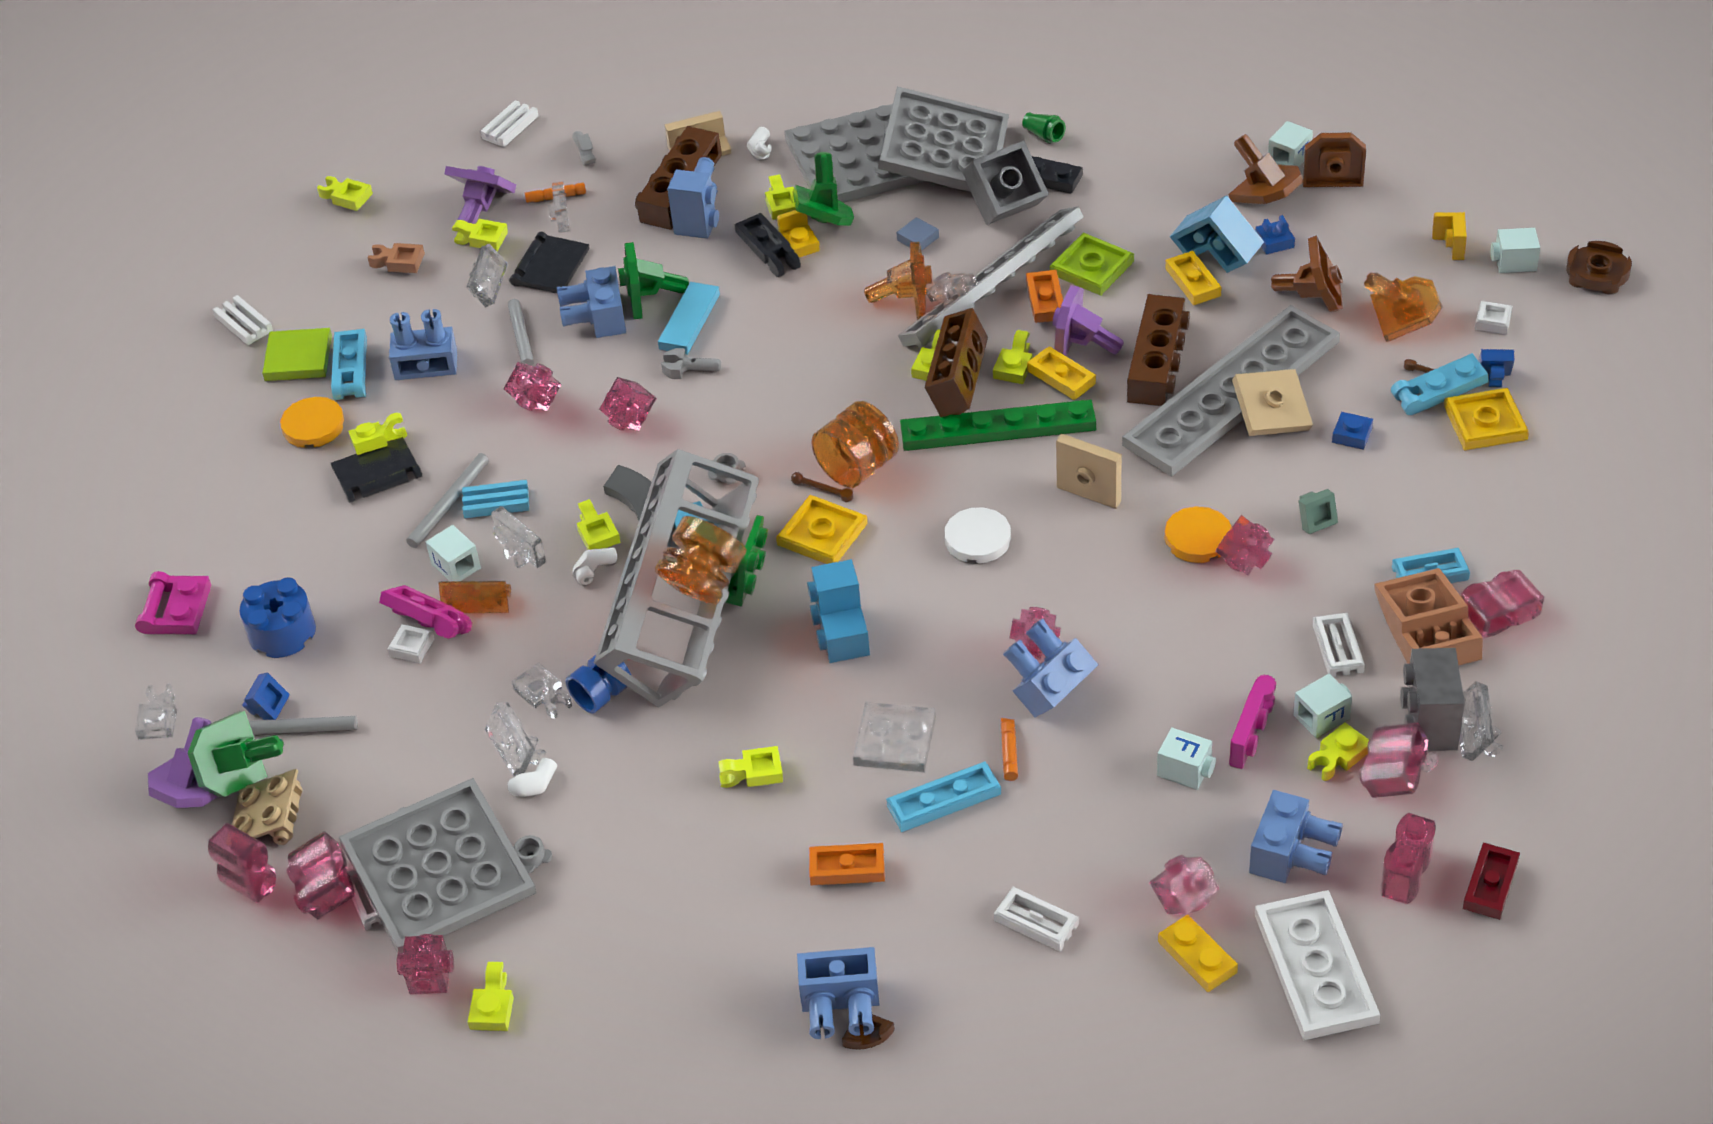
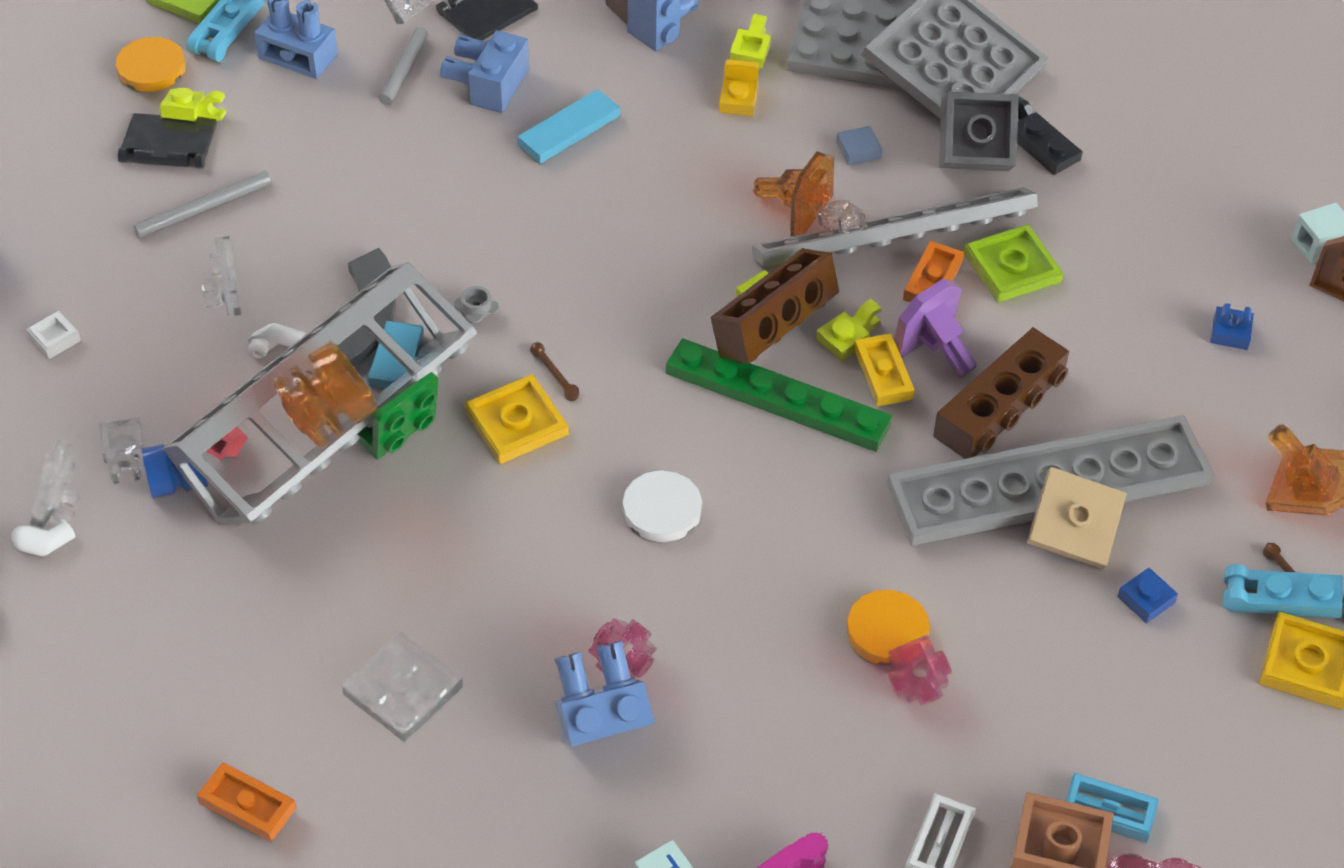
camera: 25 degrees right, 5 degrees up
dark pink hinge [379,585,472,639] -> none
light aqua brick [425,525,481,585] -> none
clear orange hinge [439,581,511,613] -> none
medium azure tile [462,480,529,519] -> none
clear pink brick [503,362,562,411] -> none
neon yellow plate [576,499,621,550] -> none
clear pink brick [599,377,657,431] -> none
green piece [618,242,689,319] -> none
light grey bar [661,348,721,379] -> none
neon yellow plate [718,746,783,788] -> none
black hinge [734,213,801,277] -> none
green piece [792,152,854,226] -> none
dark azure brick [807,559,870,663] -> none
clear orange wheel [811,401,899,488] -> none
medium azure tile [886,761,1001,833] -> none
orange wheel [1001,718,1018,781] -> none
green cone [1022,112,1066,143] -> none
tan plate [1056,434,1122,509] -> none
yellow plate [1165,251,1222,306] -> none
dark azure brick [1170,195,1264,273] -> none
dark orange piece [1228,134,1303,204] -> none
dark orange piece [1271,235,1343,312] -> none
sand green tile [1298,489,1338,534] -> none

